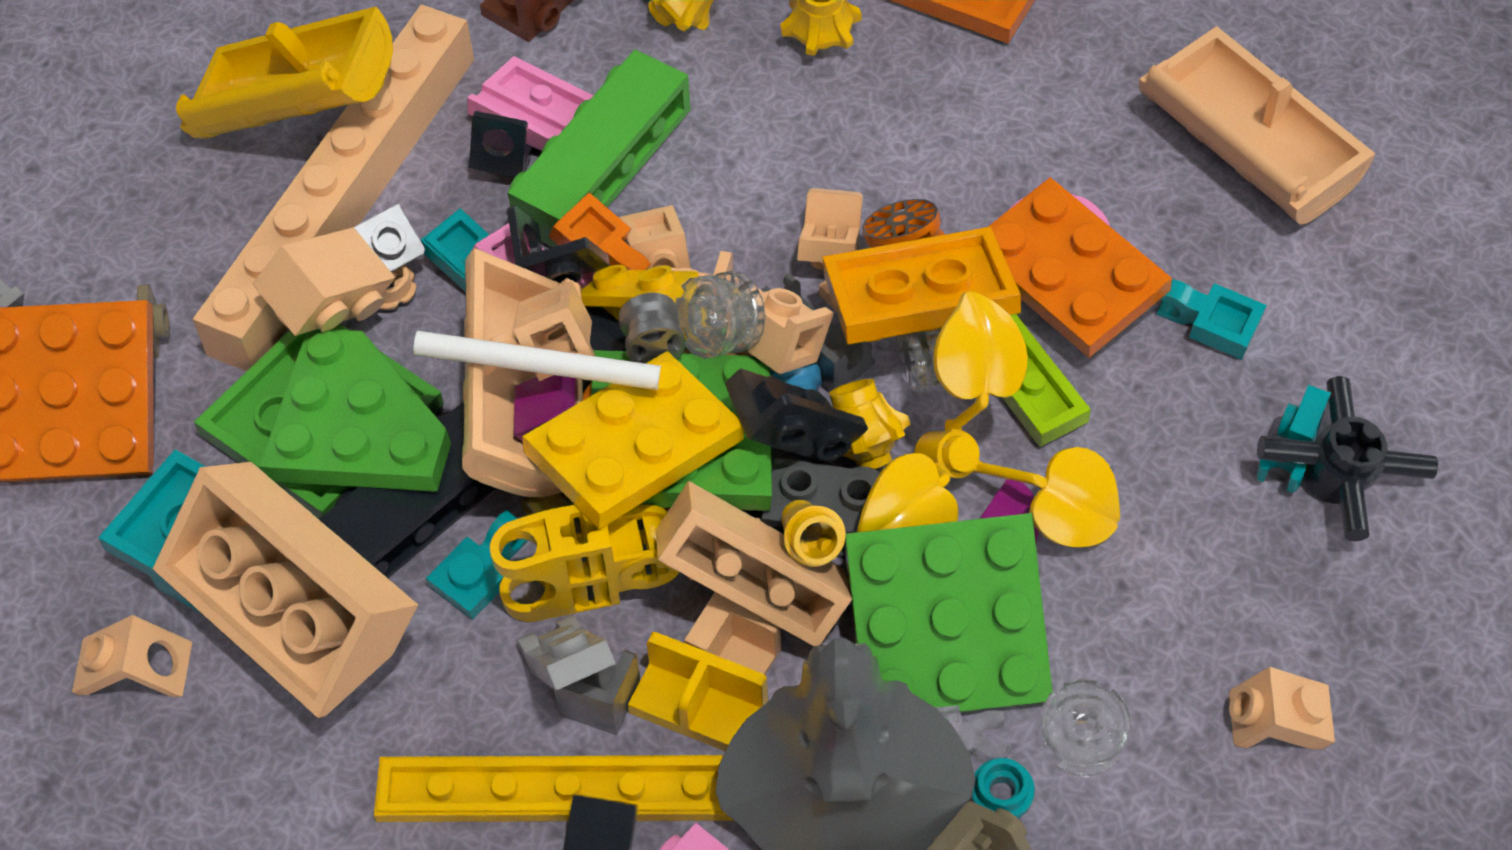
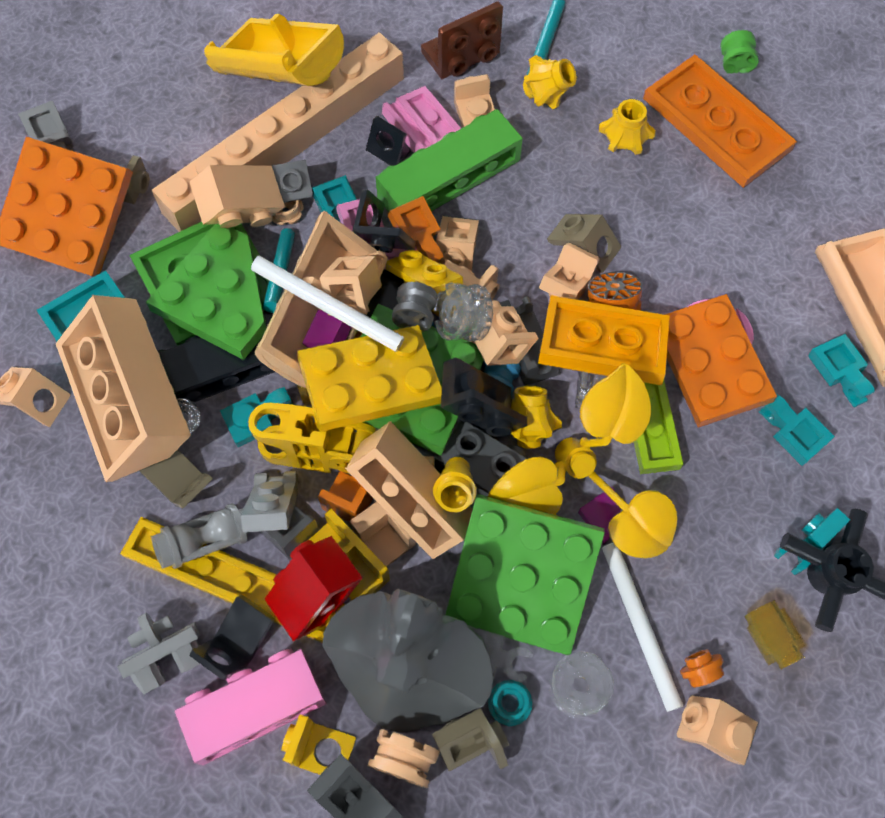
camera: 20 degrees right, 10 degrees up
none -> dark tan bracket [139,450,213,509]
none -> light grey piece [151,503,249,569]
none -> teal bar [263,228,295,313]
none -> red brick [264,536,362,642]
none -> orange panel [318,471,373,523]
none -> light nougat bracket [454,74,495,128]
none -> dark tan bracket [547,214,621,273]
none -> white bar [602,543,683,712]
none -> orange plate [680,649,725,687]
none -> clear yellow brick [744,600,807,669]
none -> teal plate [808,334,875,408]

